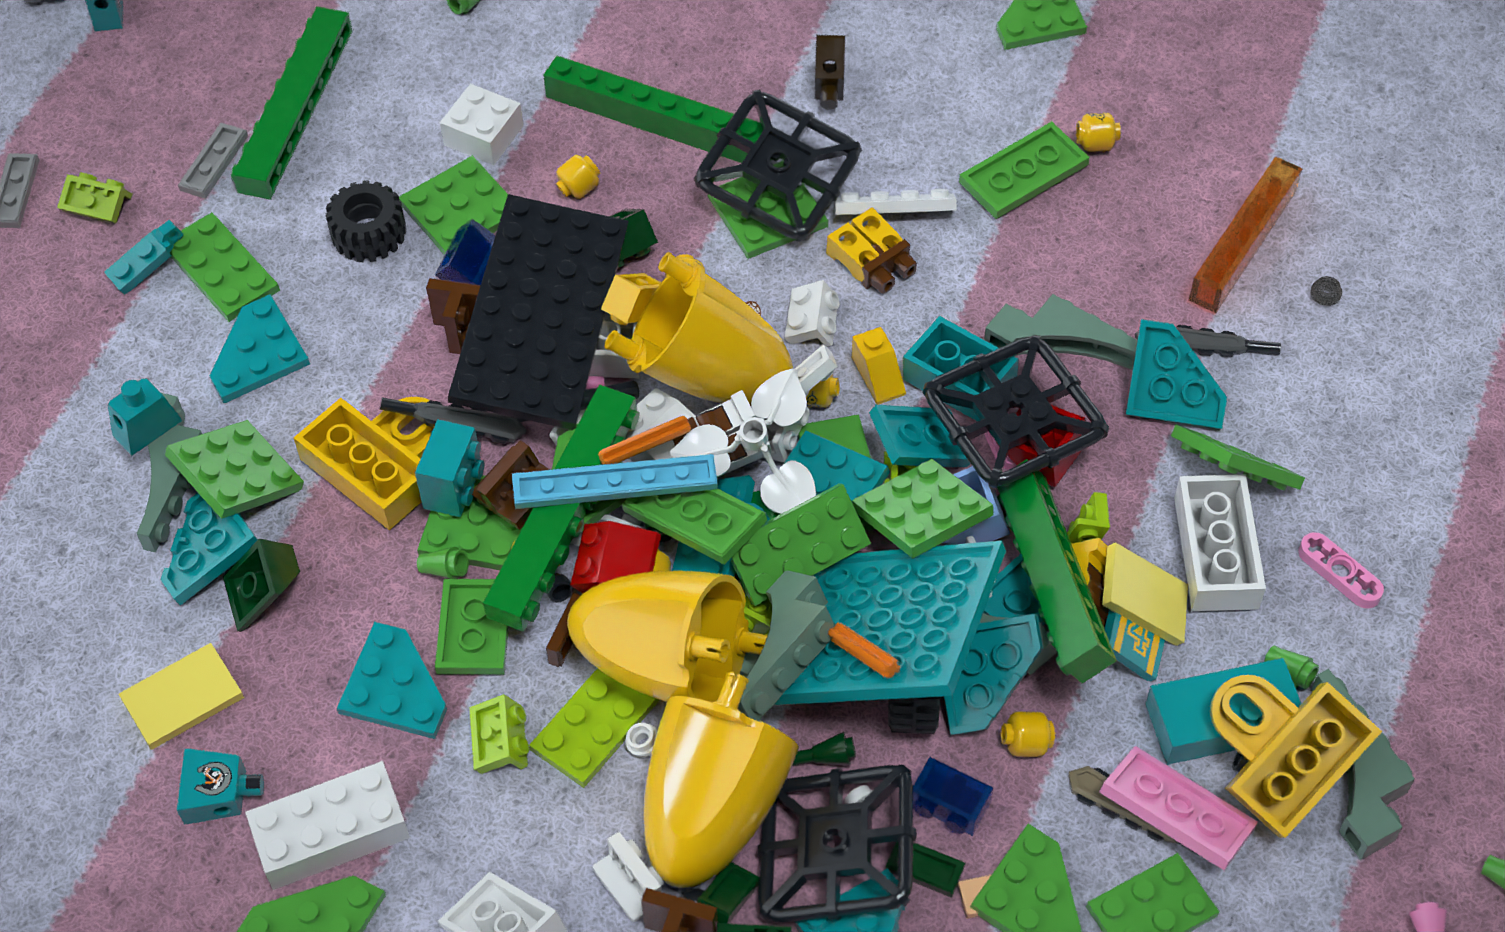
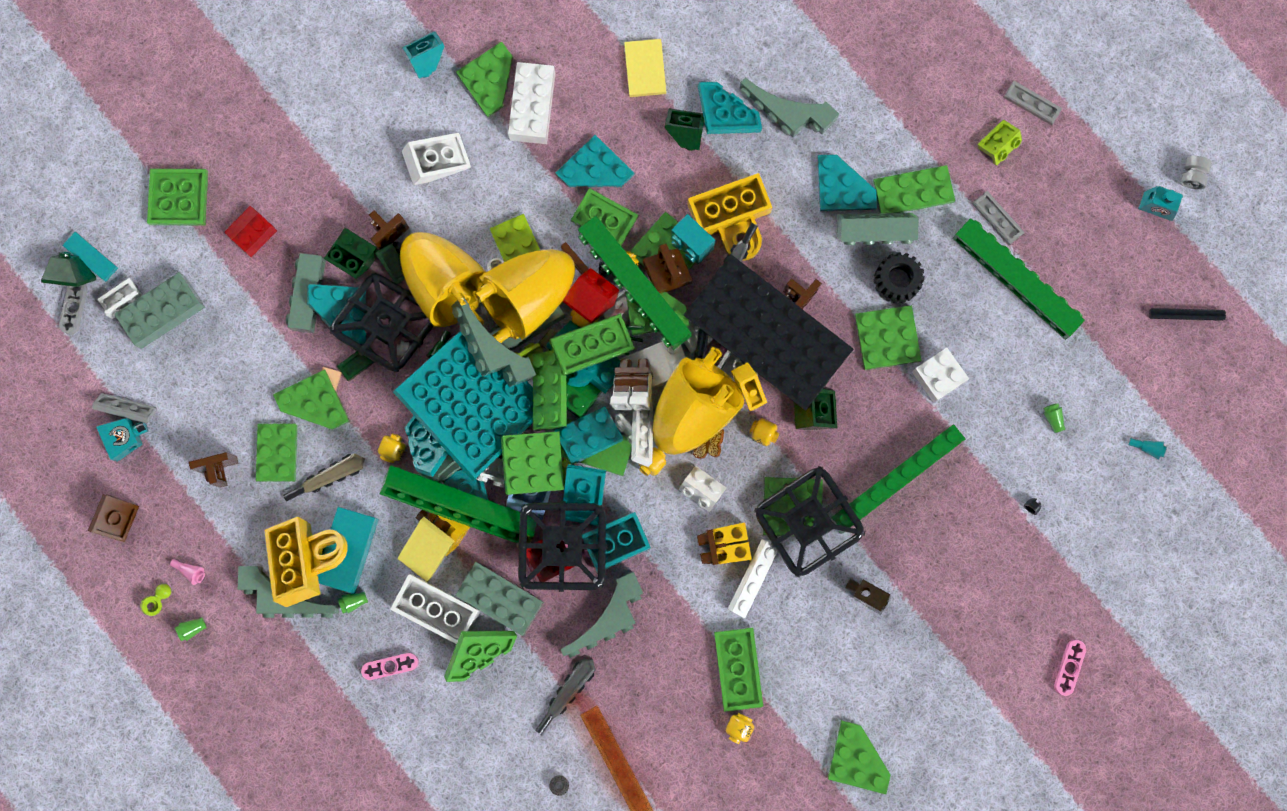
camera: 120 degrees right, 25 degrees up
teal hinge [104,220,184,295] -> none
teal torso [107,378,182,456] -> none
bright green plate [165,420,304,519] -> none
teal torso [177,749,264,824] -> none
bright green cone [417,546,469,579] -> none
clear blue brick [435,219,495,285] -> none
lime bracket [469,694,529,774] -> none
medium azure tile [512,454,718,509] -> none
yellow head [555,155,601,199] -> none
white bracket [593,832,664,922] -> none
orange axle [598,416,691,465] -> none
white plant [670,369,816,514] -> none
orange axle [828,623,900,678] -> none
yellow slope [852,327,906,405] -> none
clear blue brick [913,757,994,836] -> none
lime bracket [1067,492,1110,544] -> none
bright pink plate [1100,746,1258,870] -> none
teal tile [1105,609,1165,681] -> none
teal plate [1126,319,1227,429] -> none
none -> sand green brick [455,562,544,636]
none -> sand green brick [836,213,919,245]

